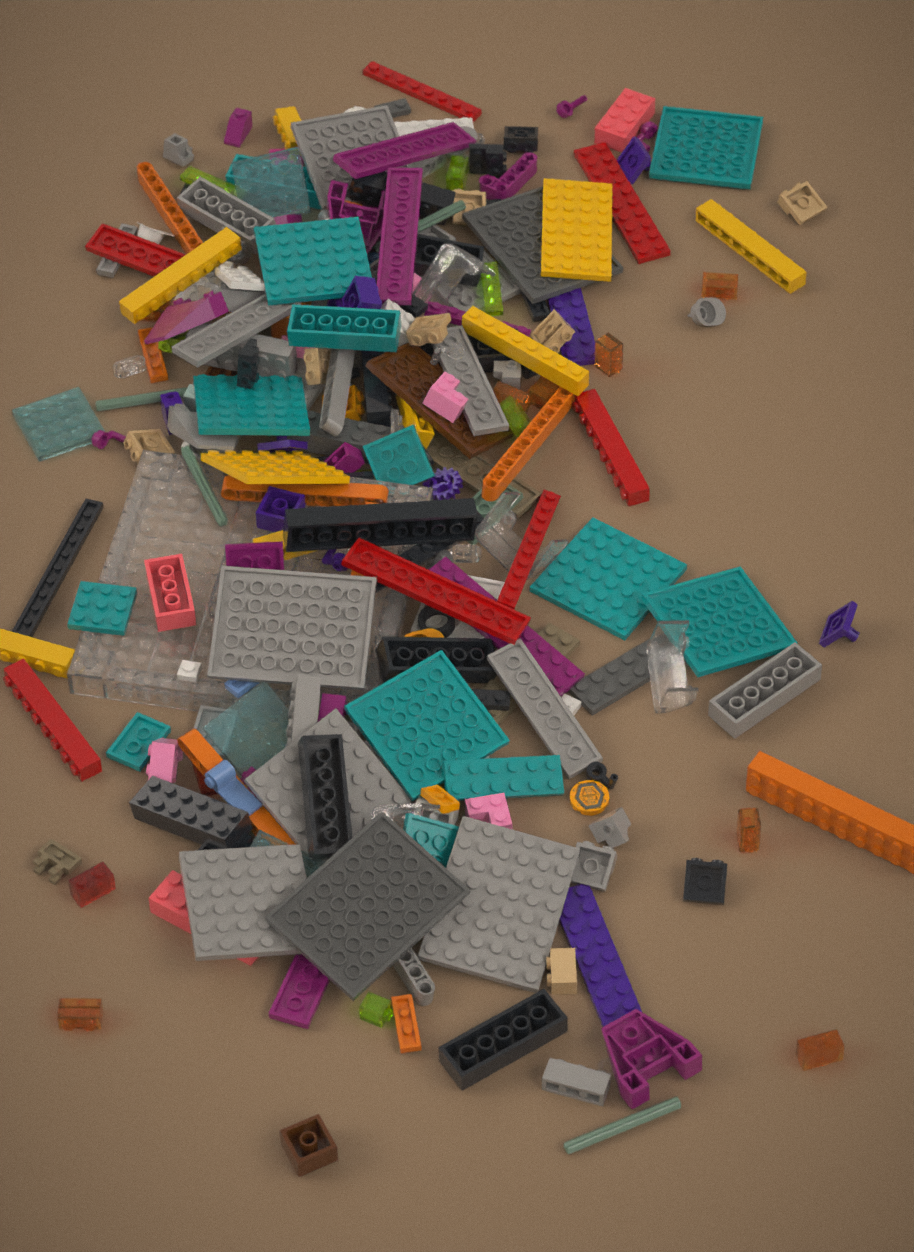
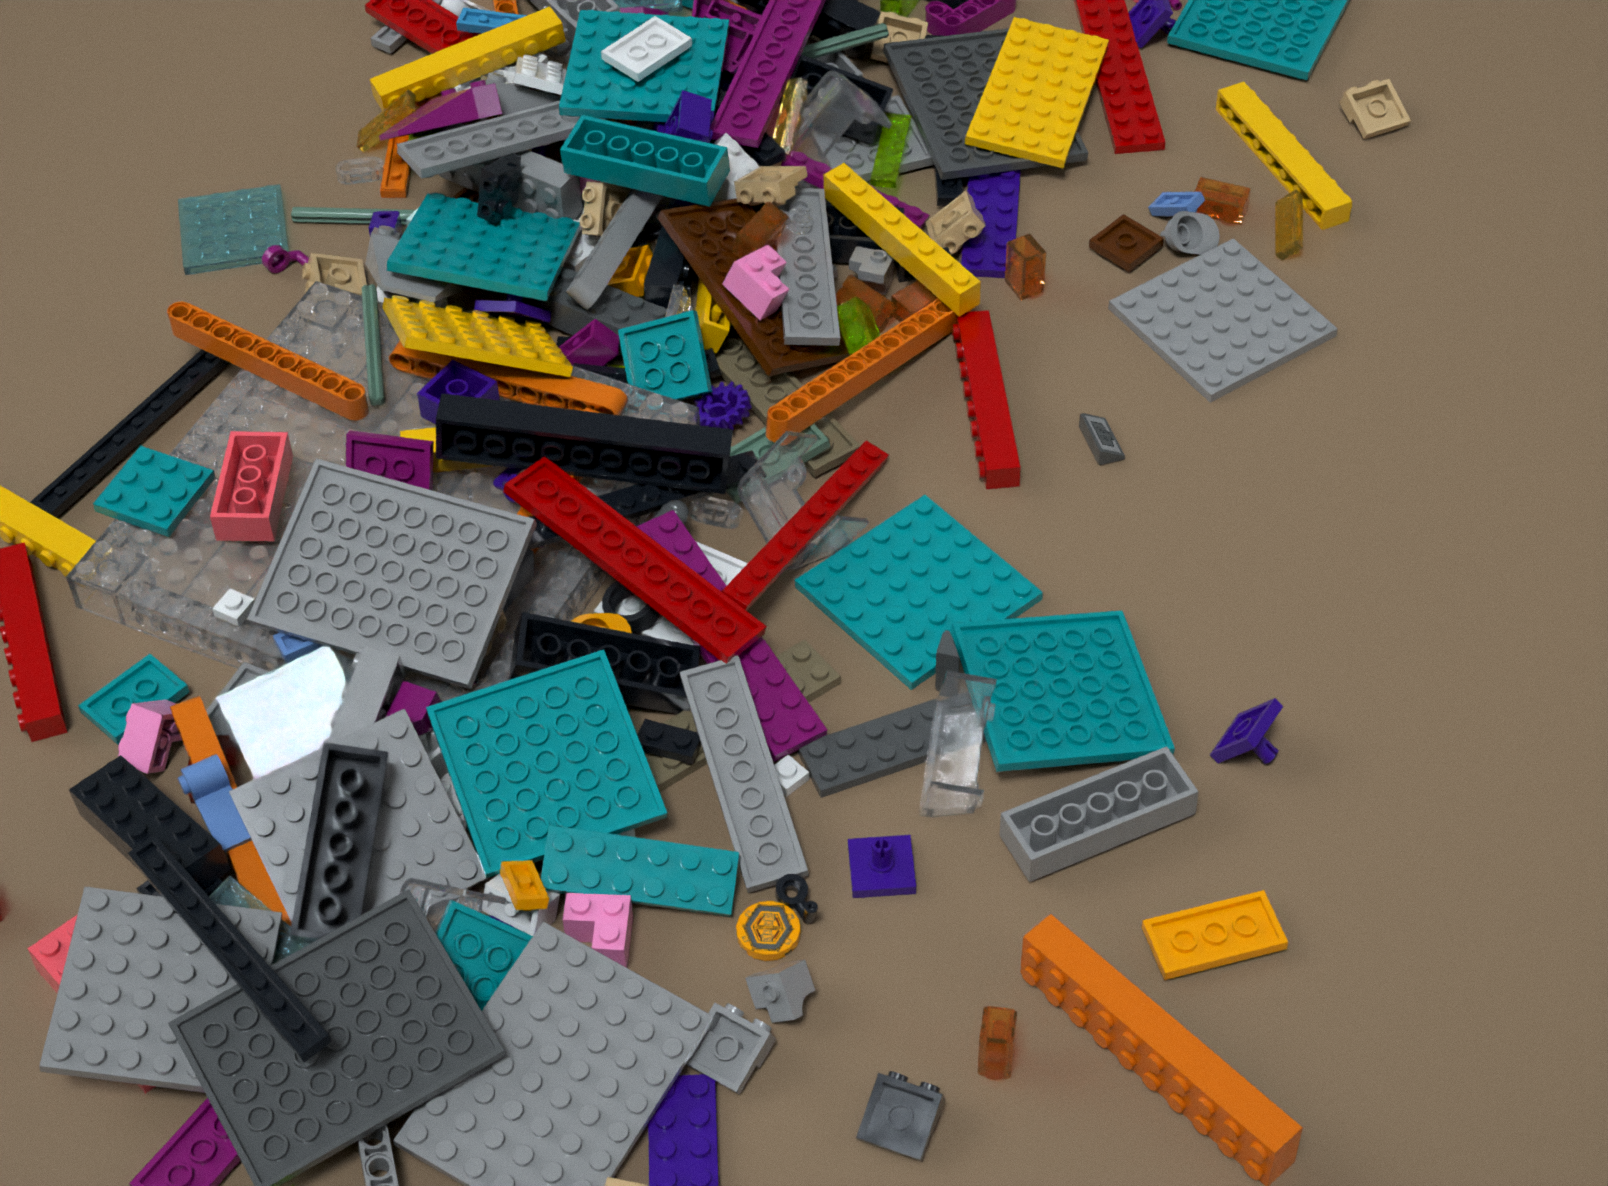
camera: 15 degrees right, 0 degrees up
none -> black plate [127,834,332,1062]
none -> orange beam [167,301,369,420]
none -> clear yellow plate [356,89,416,152]
none -> dark azure plate [456,8,527,34]
none -> white plate [601,16,692,82]
none -> clear orange brick [731,202,789,258]
none -> clear yellow plate [772,78,808,156]
none -> dark purple tile [848,835,916,898]
none -> dark grey slope [935,630,959,694]
none -> dark grey slope [1079,413,1125,465]
none -> reddish brown plate [1089,214,1164,272]
none -> light grey plate [1108,238,1338,403]
none -> light orange plate [1141,890,1288,980]
none -> medium blue plate [1148,192,1205,217]
none -> clear yellow plate [1275,190,1303,260]

